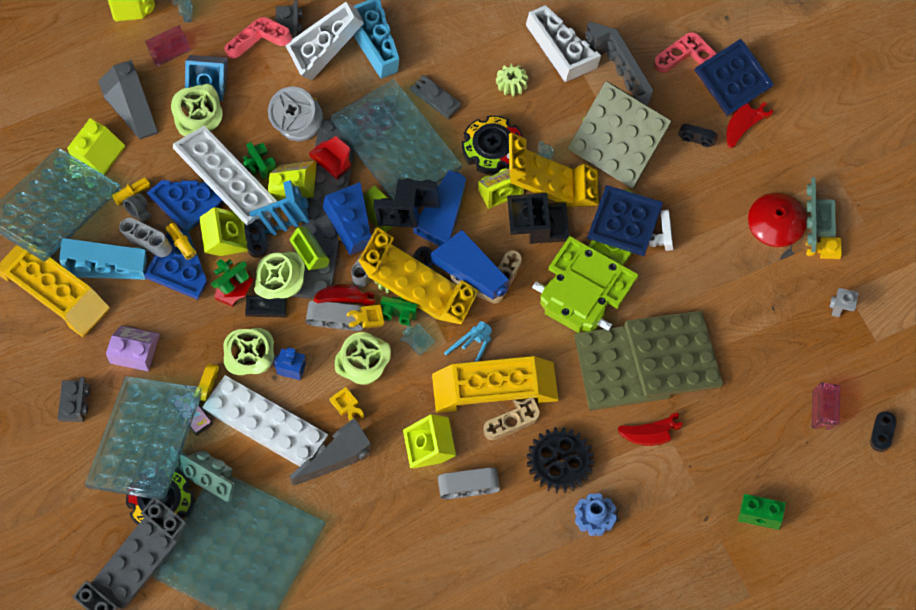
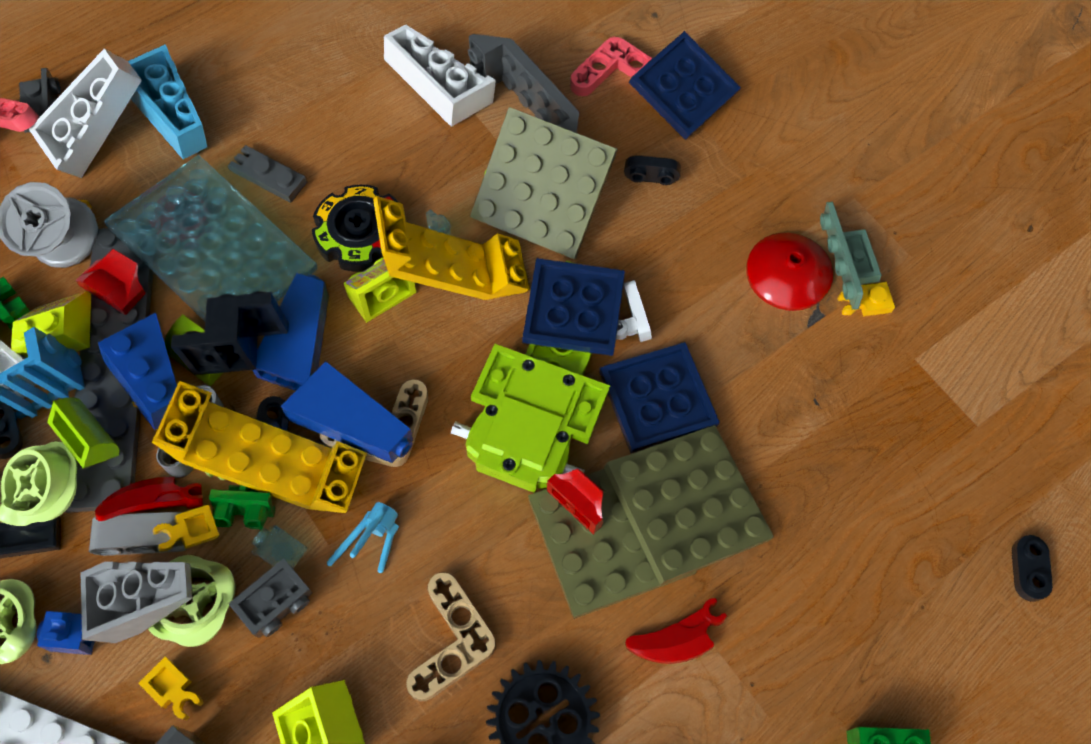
camera: 15 degrees left, 0 degrees up
yellow slope [432,356,559,413] -> none
yellowish green gear [496,63,529,97] -> none
black bracket [507,193,569,244] -> none
red piece [726,102,773,149] -> none
clear pink hinge [812,382,840,430] -> none
light grey bracket [829,288,858,317] -> none
none -> light grey wedge [81,562,192,643]
none -> dark grey bracket [228,558,312,638]
none -> red slope [546,469,603,535]
none -> dark blue plate [599,342,720,454]

